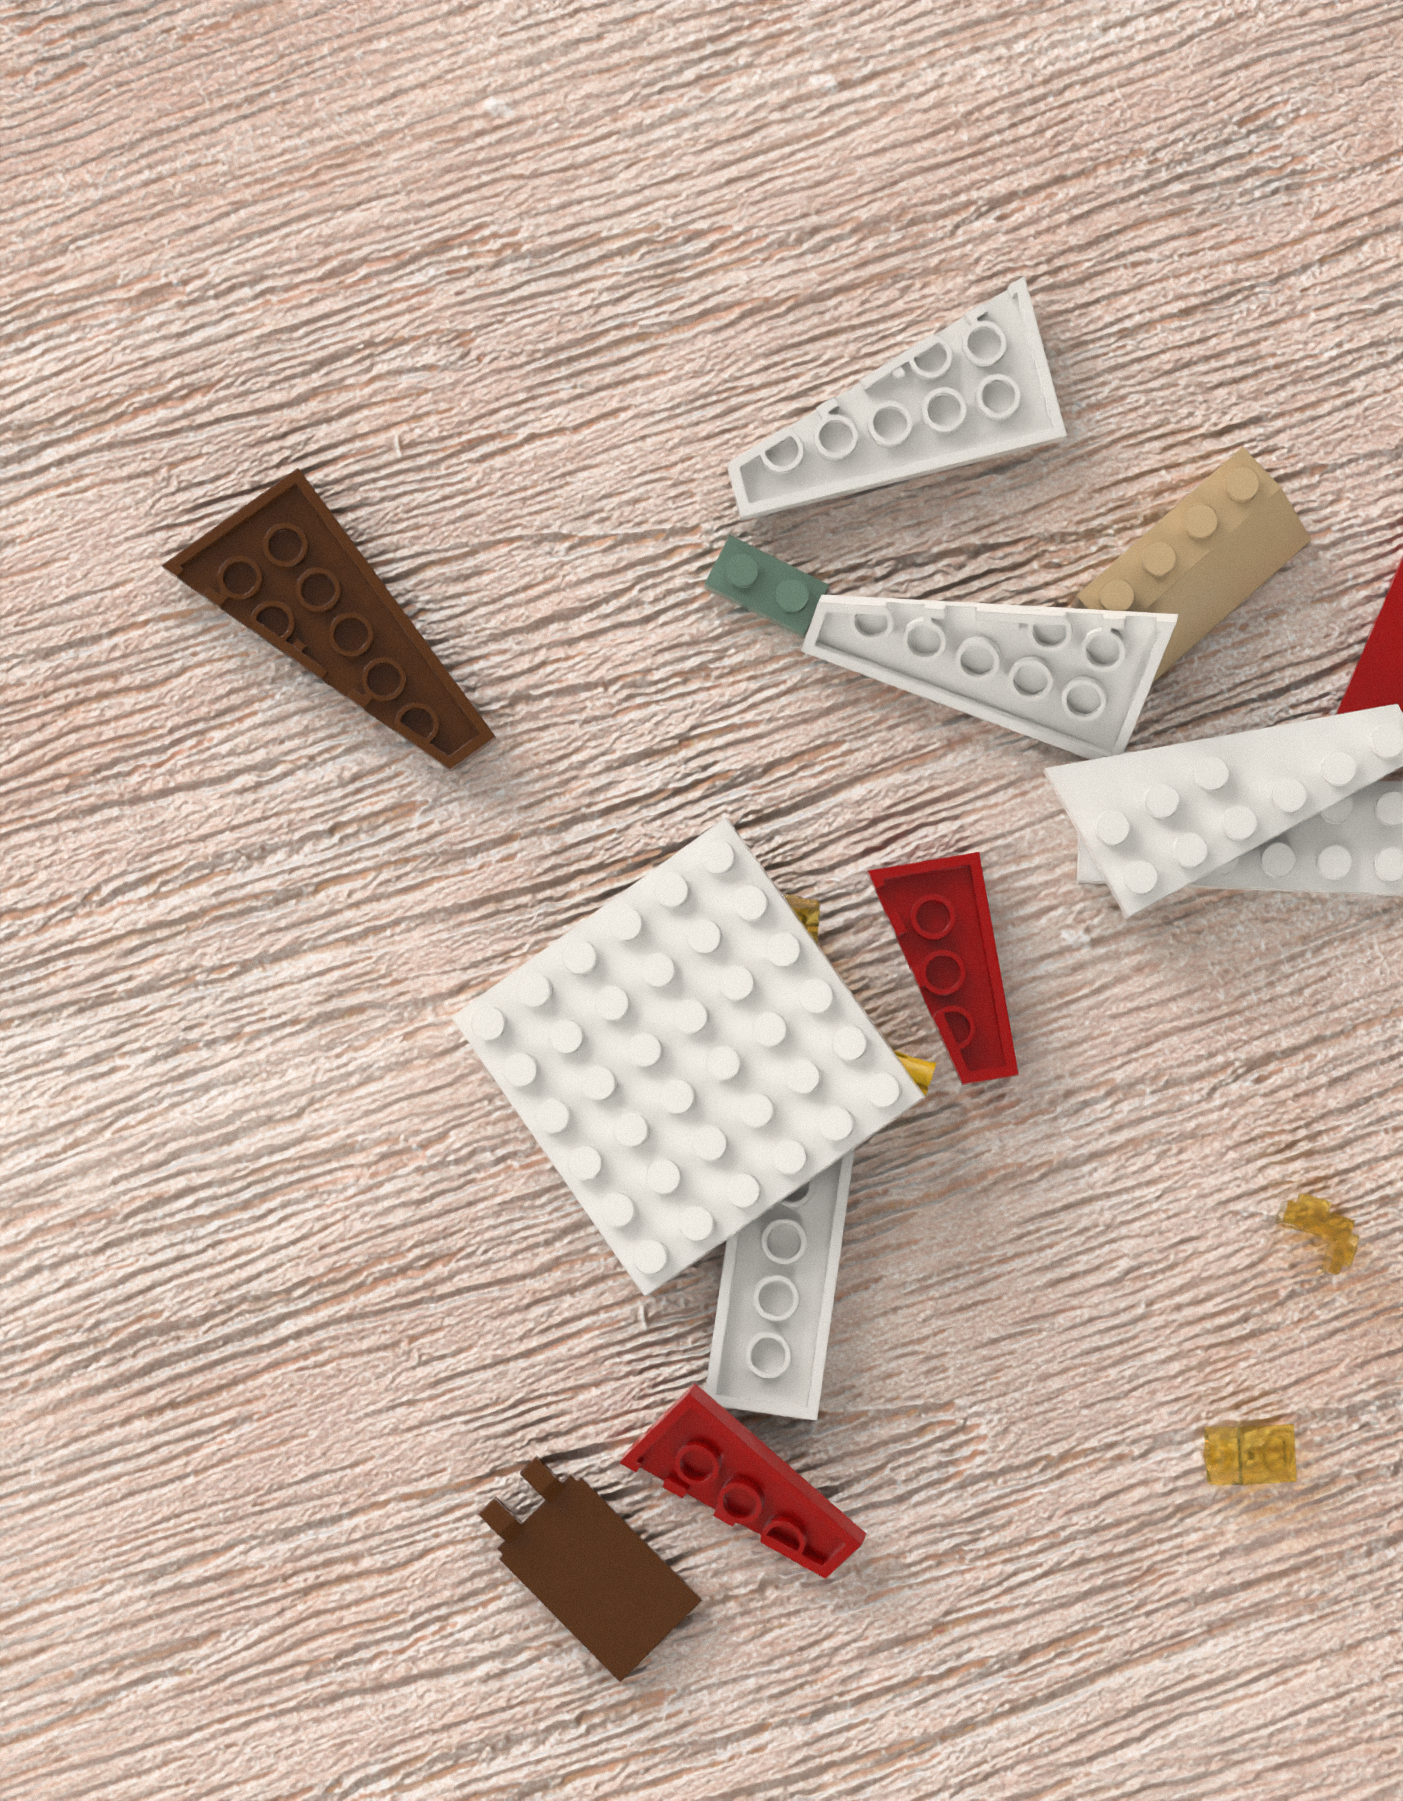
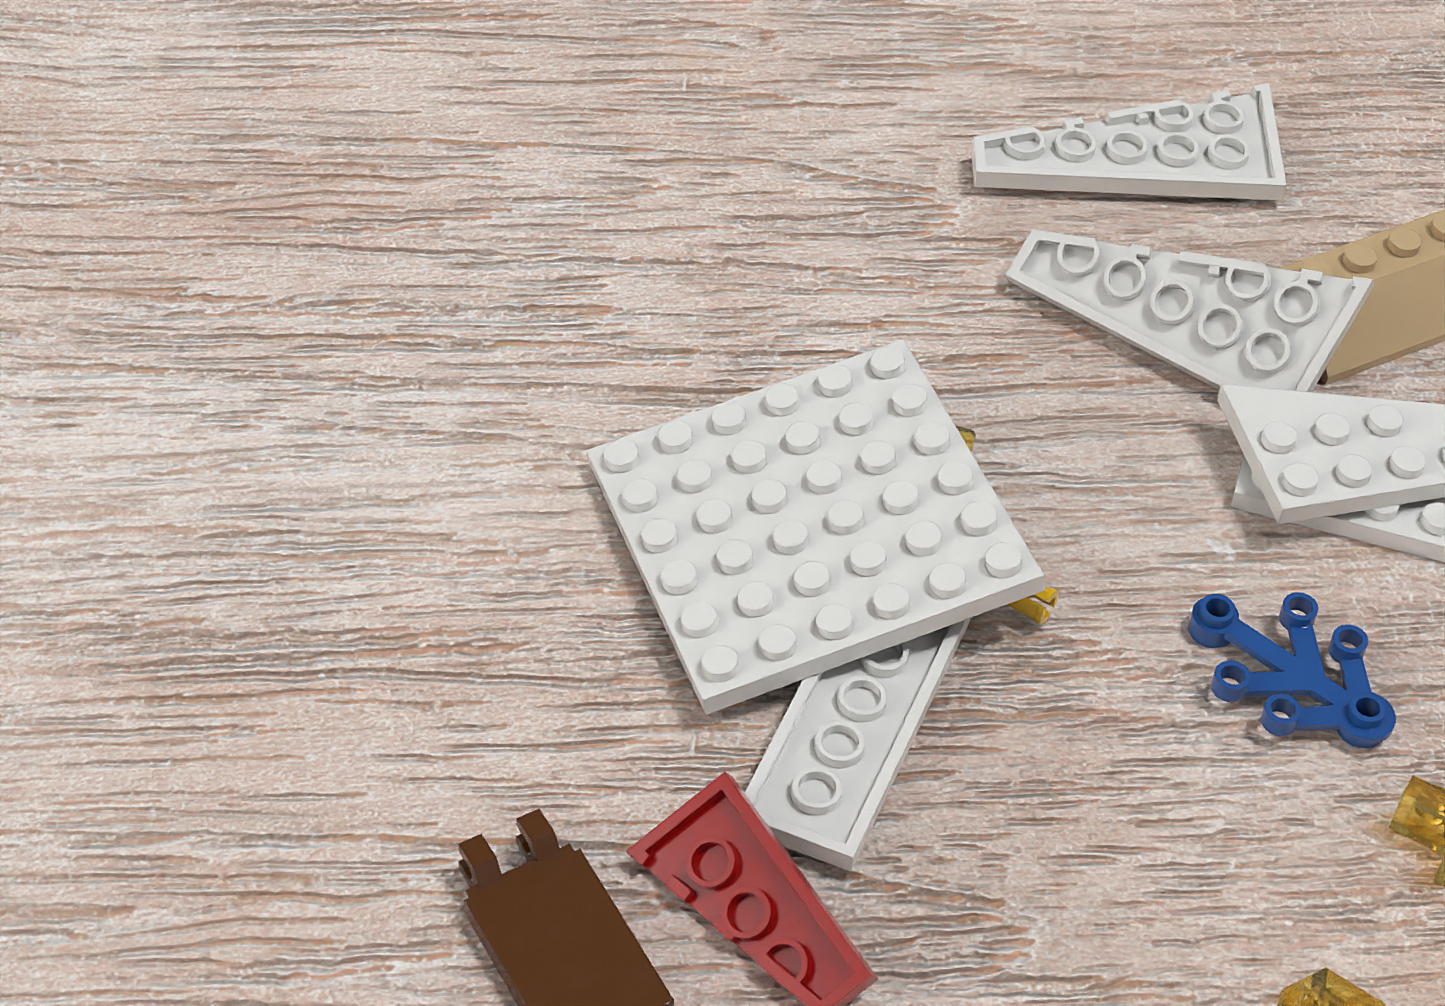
camera: 10 degrees right, 35 degrees down
reddish brown wing [161,468,496,772] -> none
sand green plate [704,535,829,638] -> none
red wing [867,852,1019,1086] -> none
none -> blue plant [1188,592,1396,748]

